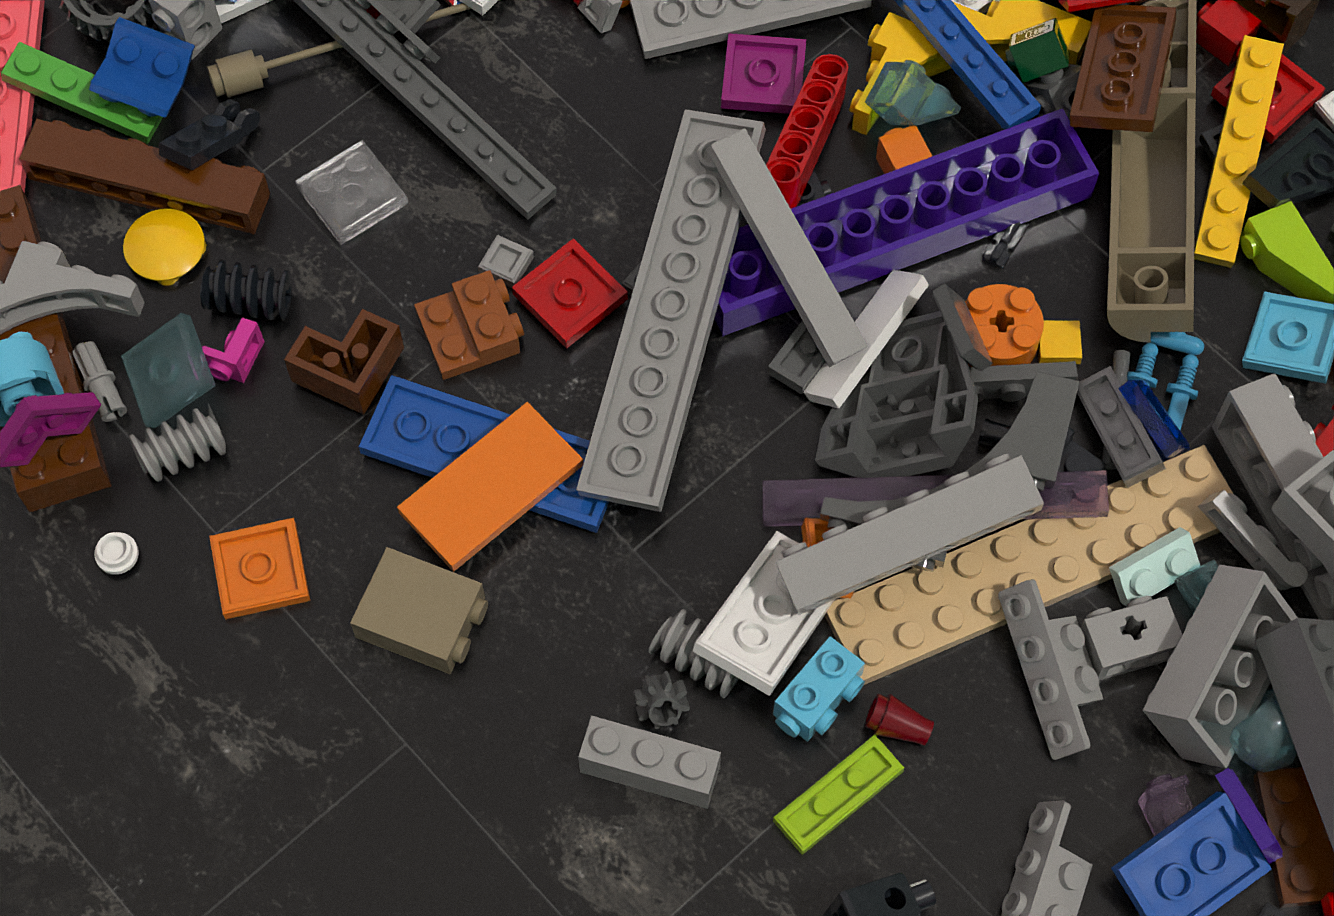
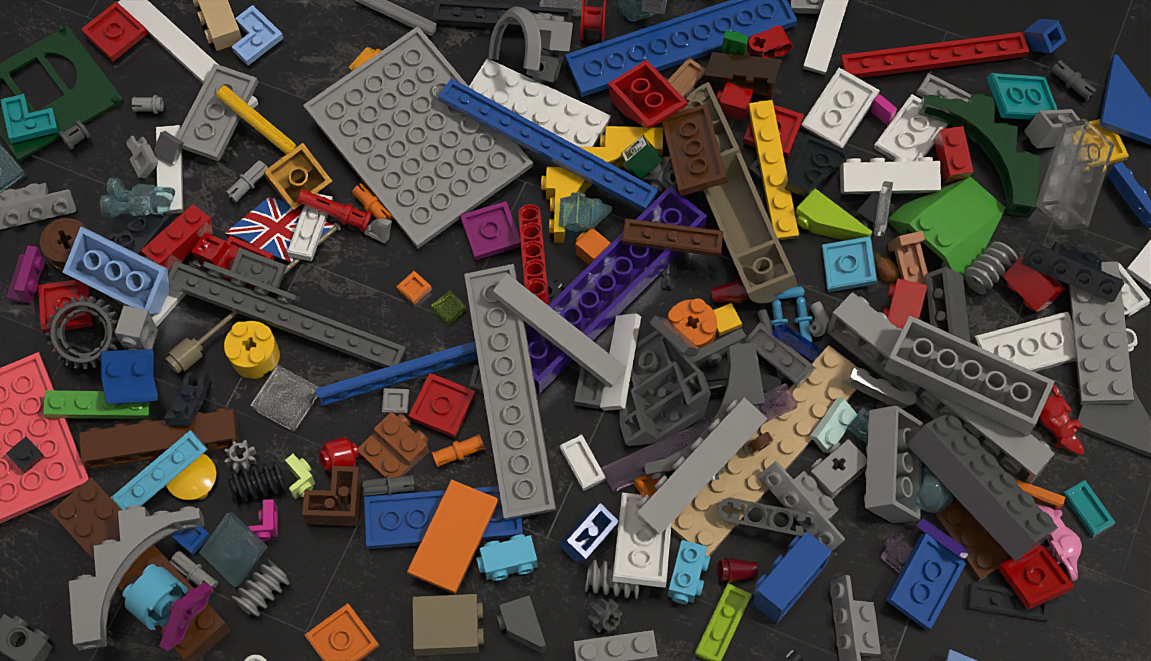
camera: 25 degrees left, 0 degrees up
none -> medium azure tile [111,430,208,510]
none -> blue plate [172,527,210,555]
none -> yellow brick [224,321,280,379]
none -> light grey gear [225,440,257,473]
none -> yellowish green bracket [285,454,315,499]
none -> blue tile [315,341,478,406]
none -> red head [319,437,359,473]
none -> dark grey axle [362,475,414,496]
none -> orange tile [396,271,432,305]
none -> clear neon green tile [431,290,466,325]
none -> orange pin [432,434,485,467]
none -> medium azure brick [476,534,538,581]
none -> dark grey slope [496,595,546,653]
none -> blue brick [558,503,619,562]
none -> white tile [559,435,606,491]
none -> reddish brown tile [622,218,724,257]
none -> dark red cone [711,279,748,303]
none -> dark grey beam [718,498,819,536]
none -> reddish brown tile [747,432,773,454]
none -> blue brick [752,532,832,624]
none -> light grey arm [809,302,830,337]

